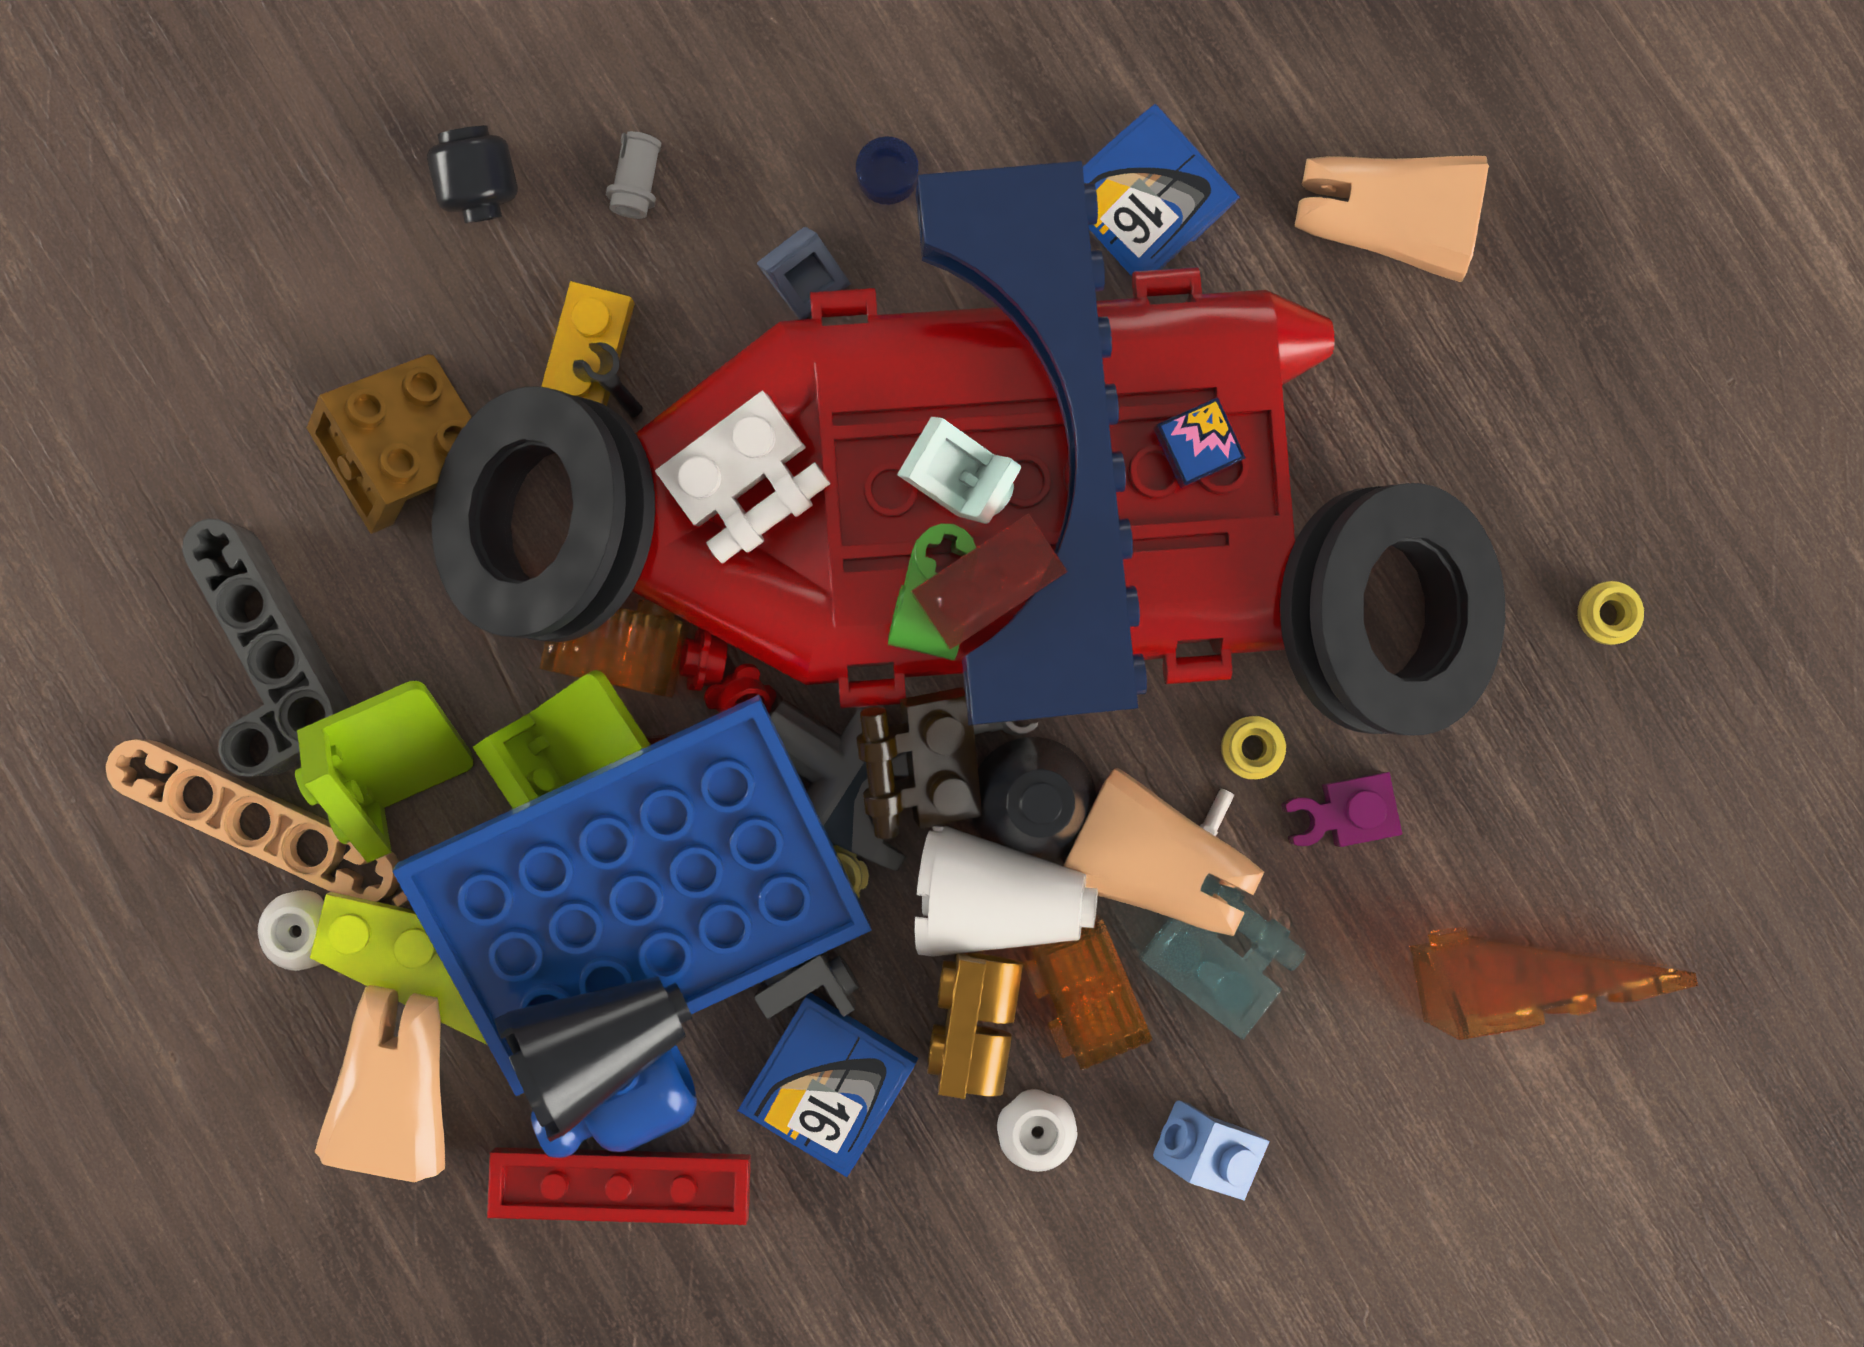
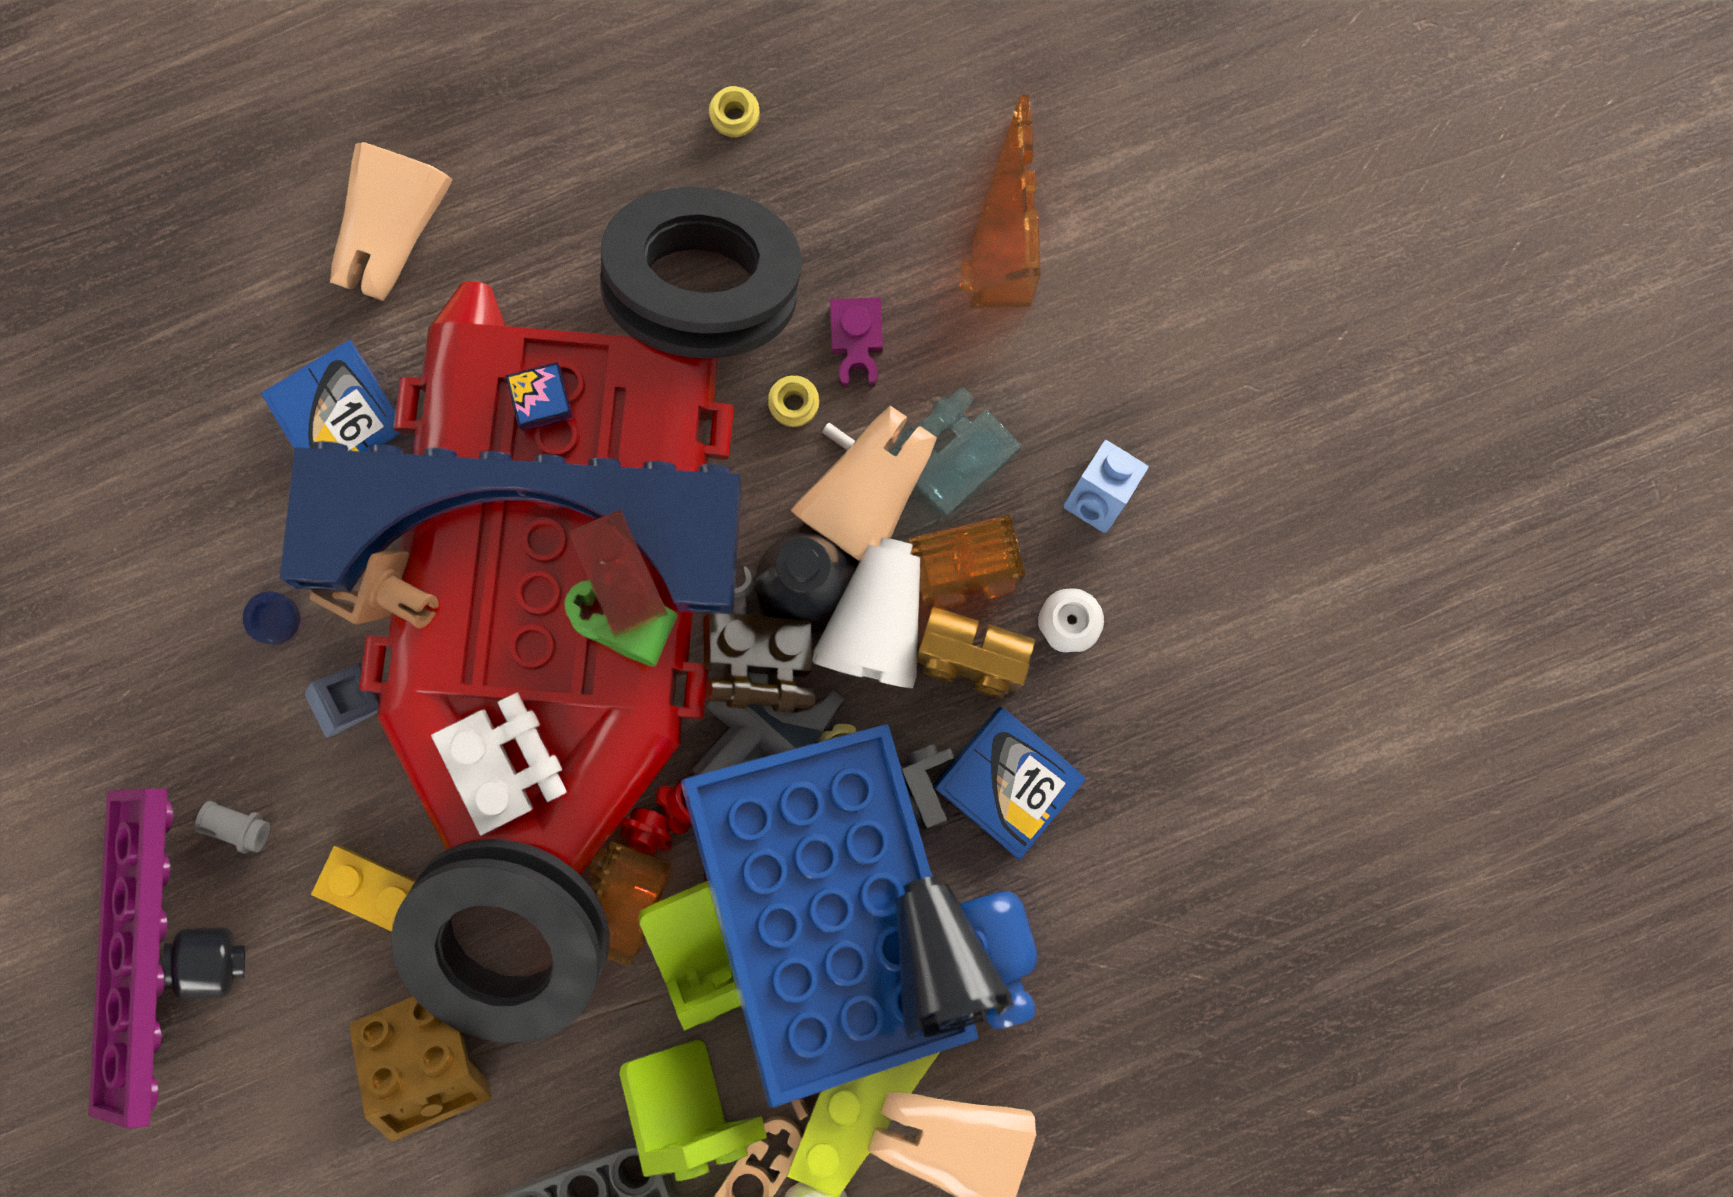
camera: 85 degrees left, 5 degrees down
red plate [487,1147,751,1225] -> none
hand [573,342,643,417] -> none
light aqua bracket [897,416,1021,524] -> none
none -> magenta plate [88,789,173,1129]
none -> medium nougat bracket [309,549,438,628]

